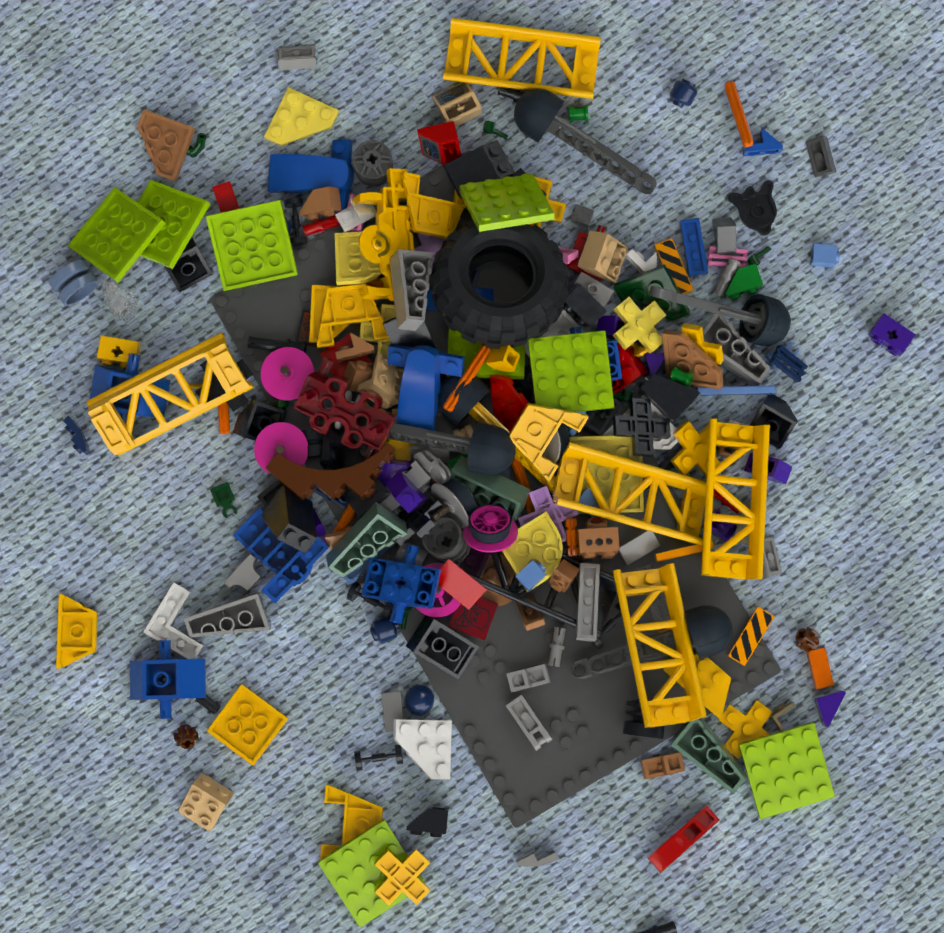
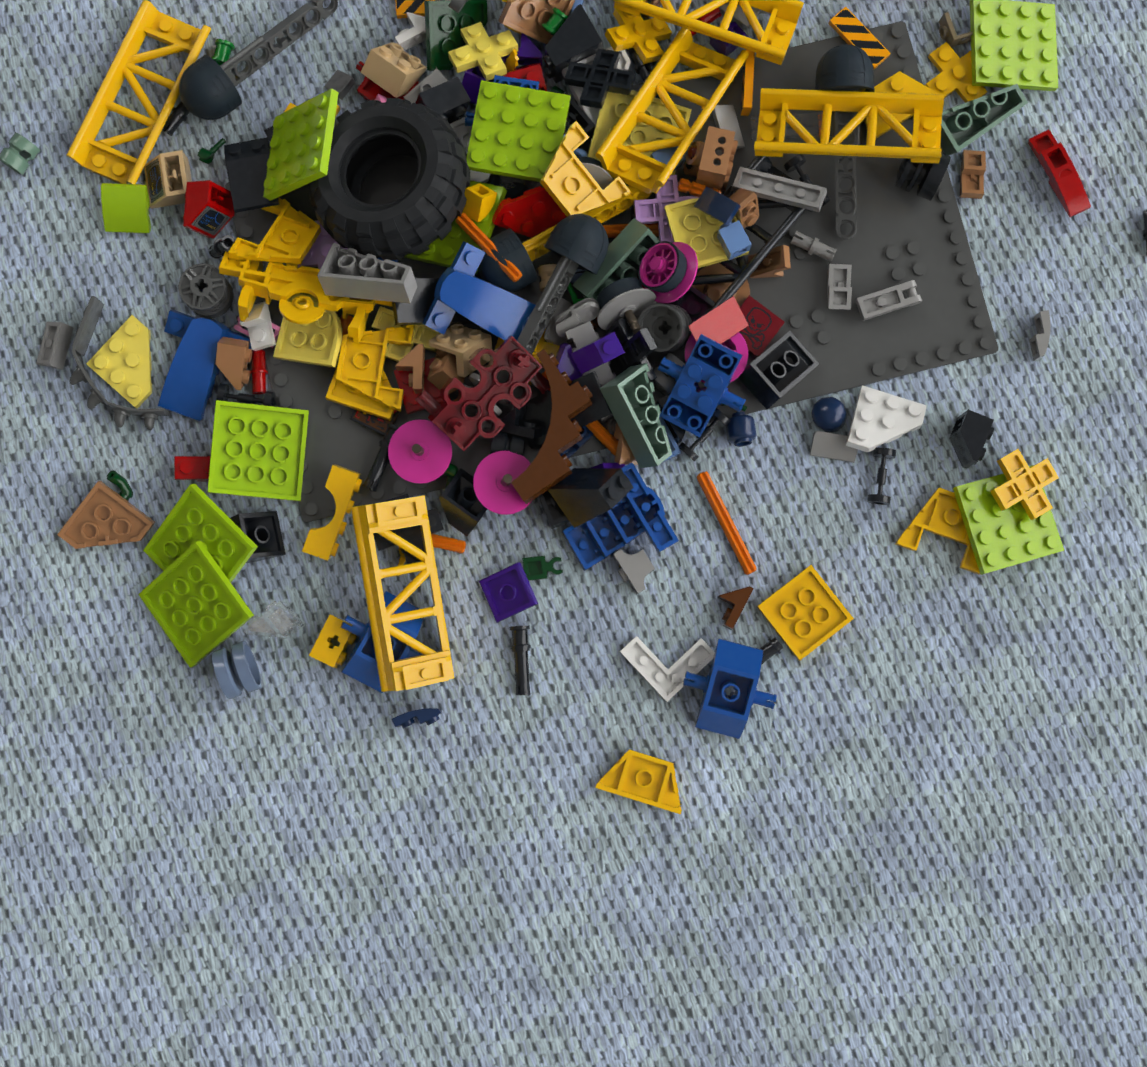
camera: 75 degrees left, 0 degrees up
reddish brown gear [173,724,199,749] -> none
tan bracket [179,773,234,831] -> none
light grey wedge [184,592,271,637] -> none
none -> dark grey piece [69,296,170,431]
none -> lime slope [101,183,151,233]
none -> black pin [209,235,235,259]
none -> yellow arch [302,464,363,561]
none -> dark purple tile [479,562,538,622]
none -> black pin [509,625,531,695]
none -> dark blue slope [694,186,741,226]
none -> orange axle [697,471,757,575]
none -> reddish brown slope [717,586,754,630]

